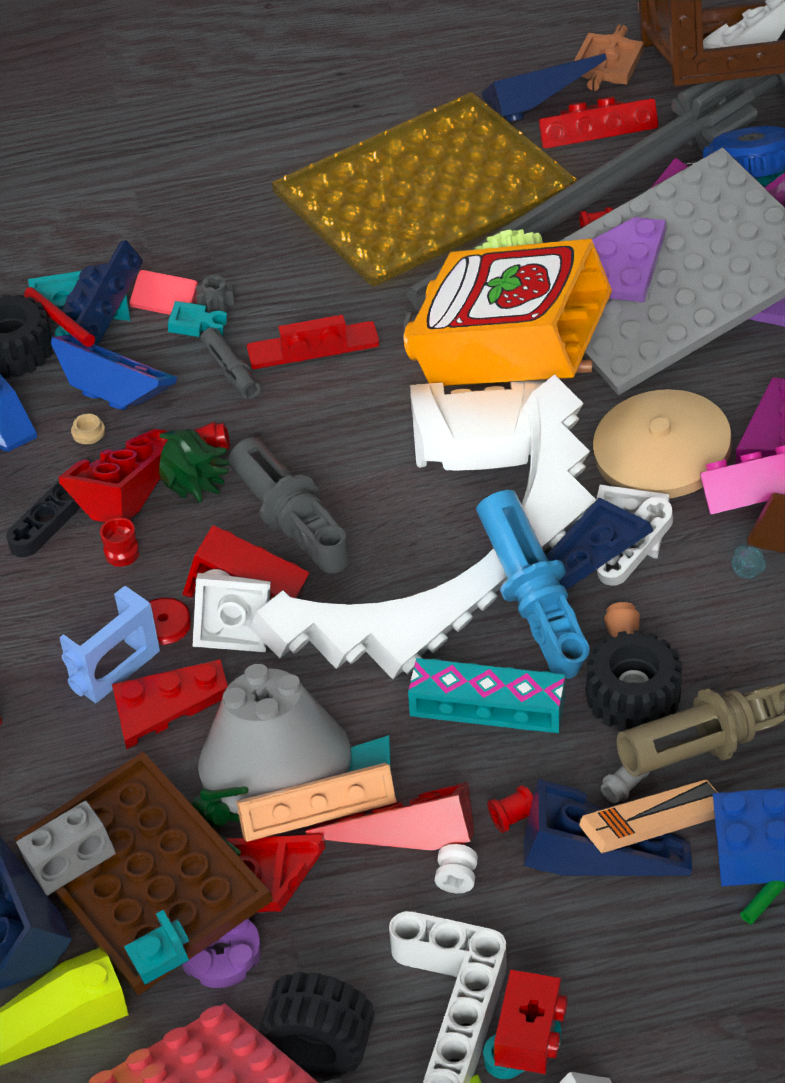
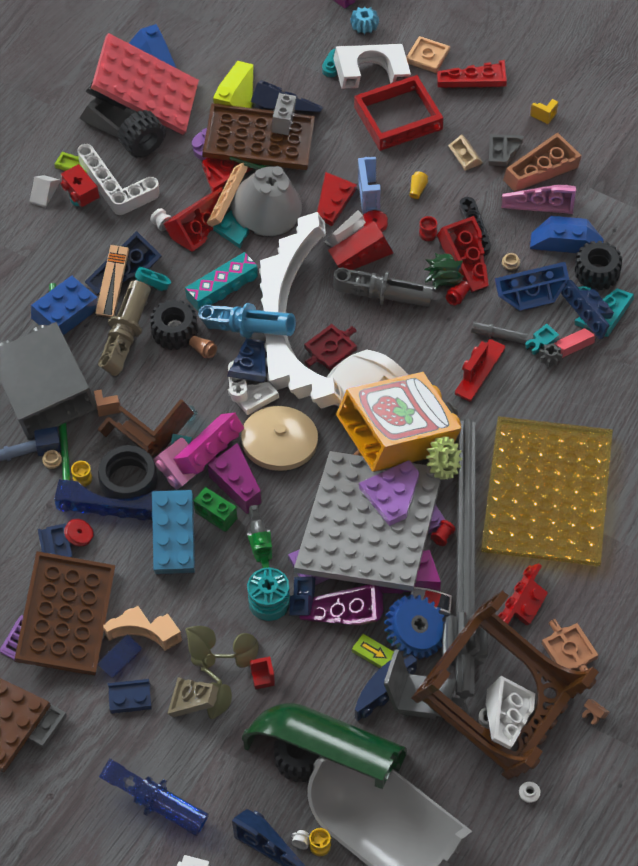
camera: 130 degrees right, 10 degrees up
red bar [24,287,95,347] -> none
teal bracket [124,910,189,985] -> none
dark blue wedge [481,53,607,124] -> none
red bush [487,785,533,833] -> none
none -> teal plate [135,267,171,291]
none -> dark red plate [304,324,357,371]
none -> yellow cone [409,171,428,199]

